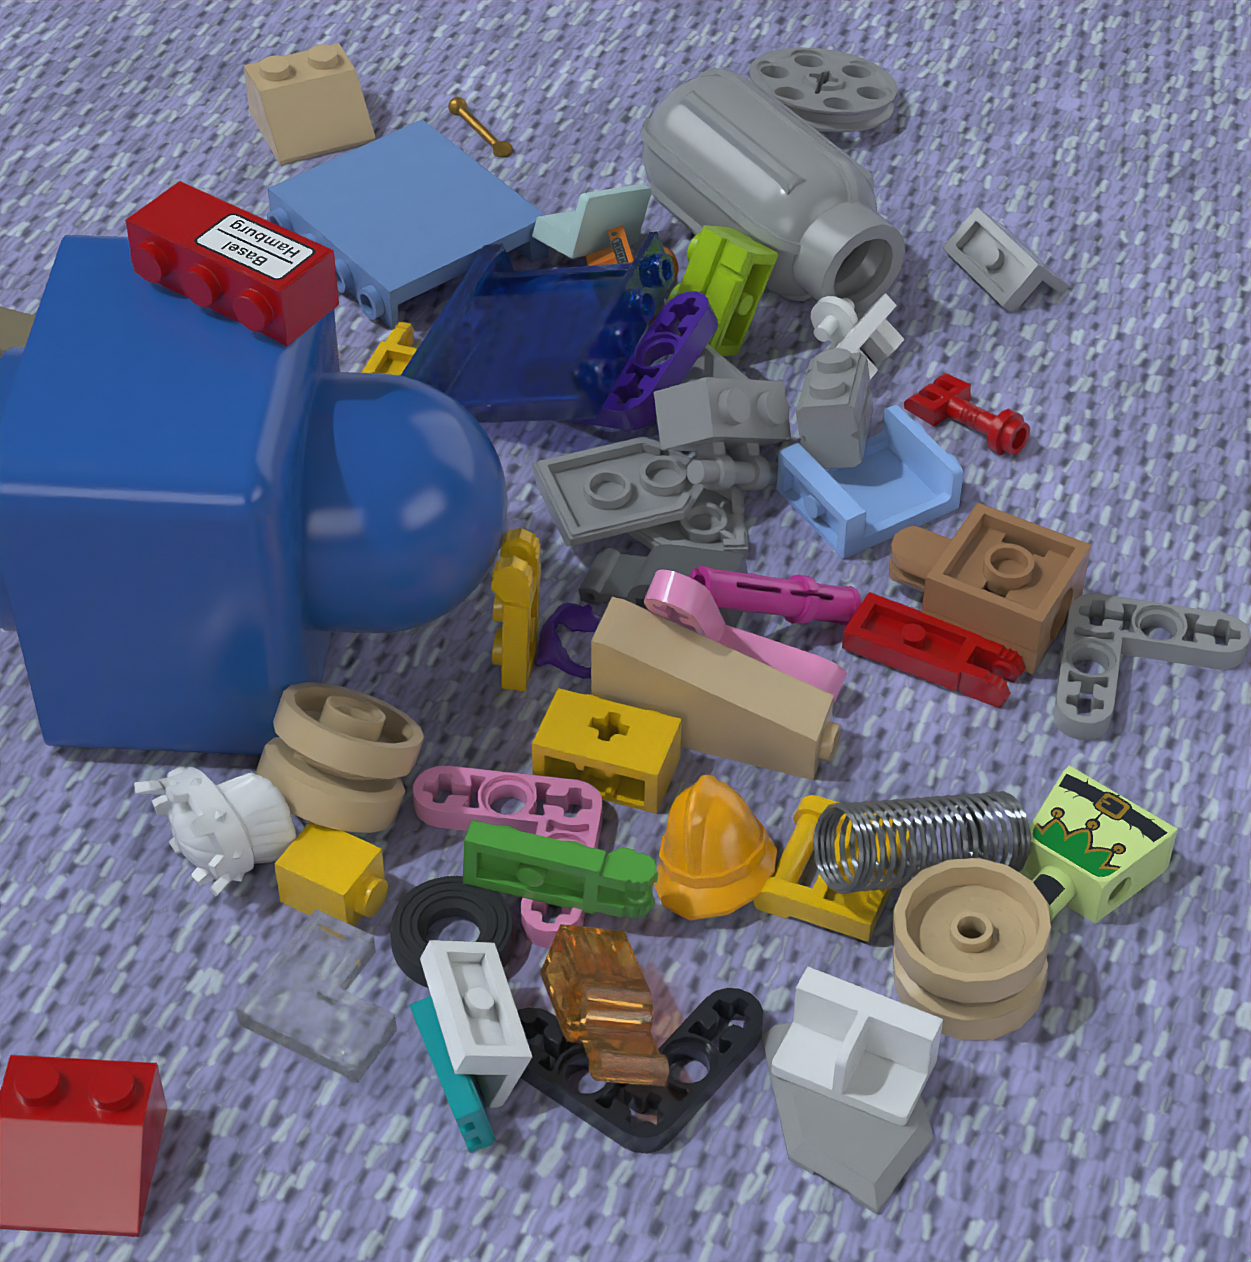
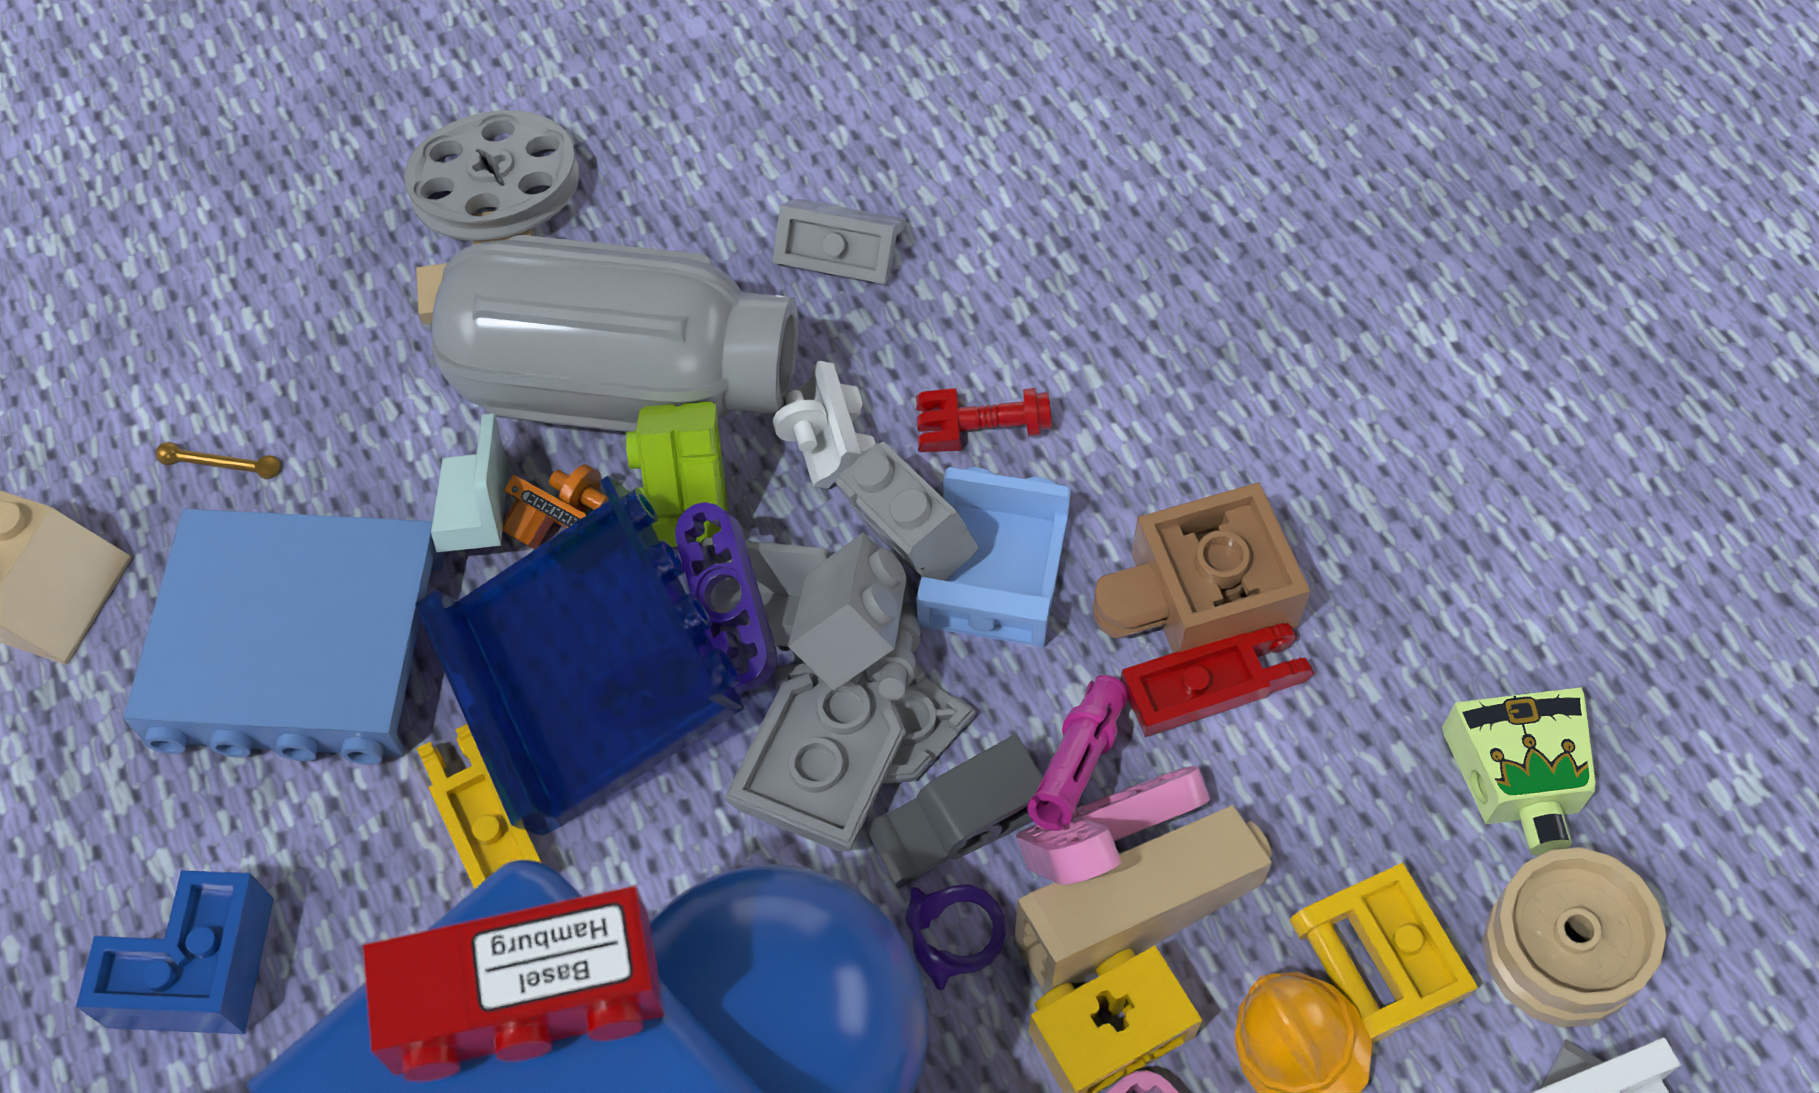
camera: 45 degrees left, 15 degrees up
yellow hinge [491,527,541,691] -> none
dark grey piece [813,791,1031,894] -> none
light grey beam [1053,593,1251,740] -> none

